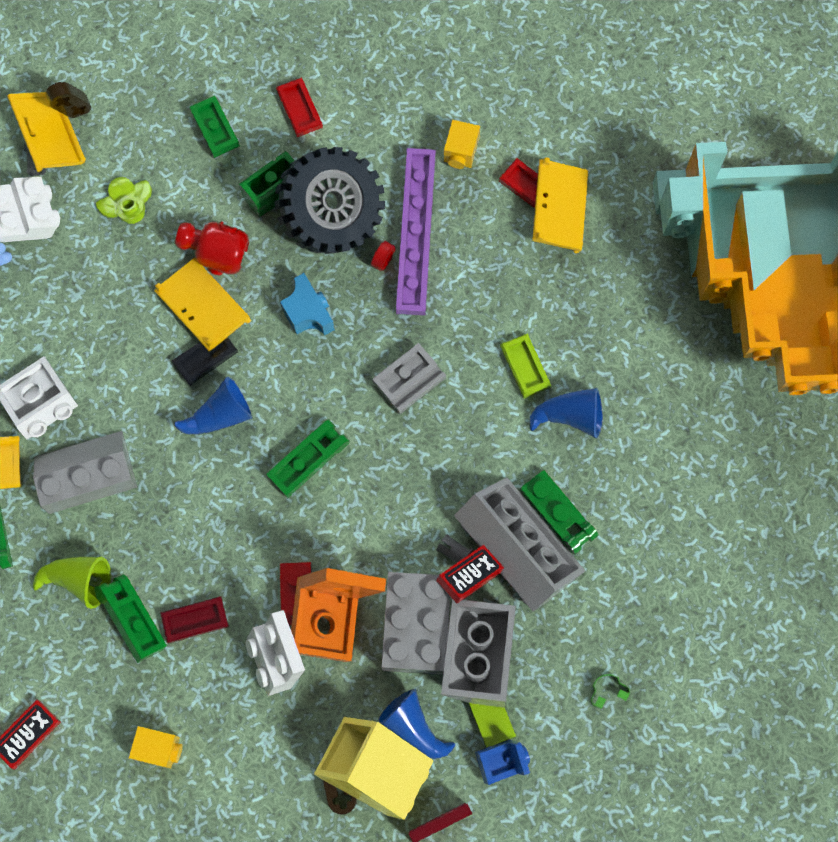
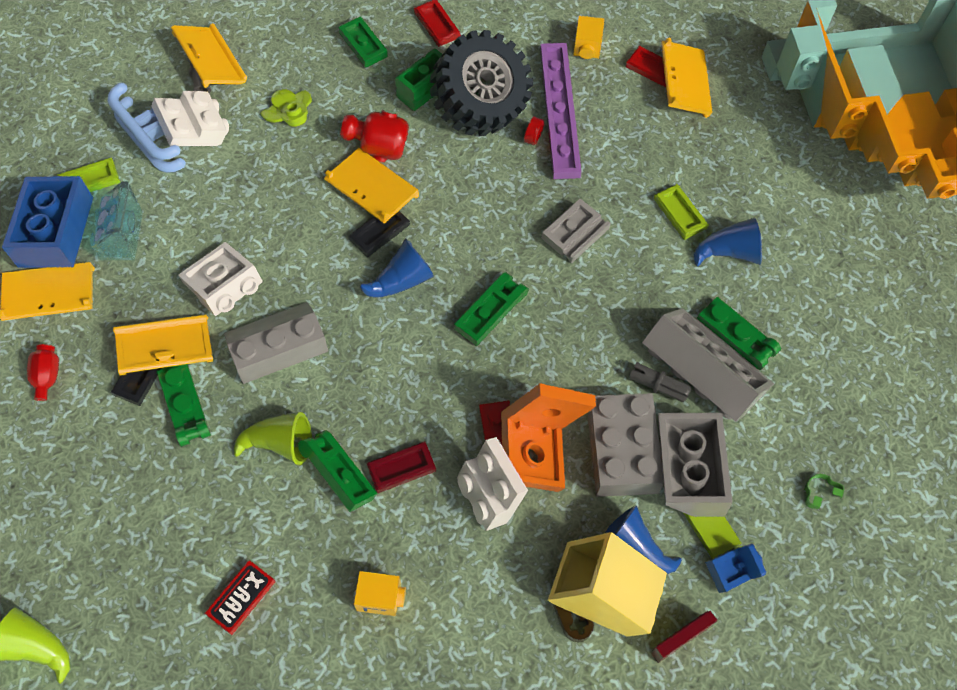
camera: 10 degrees left, 10 degrees down
dark brown beam [46,82,91,118] -> none
dark azure brick [280,273,335,336] -> none
tile [436,545,504,604] -> none

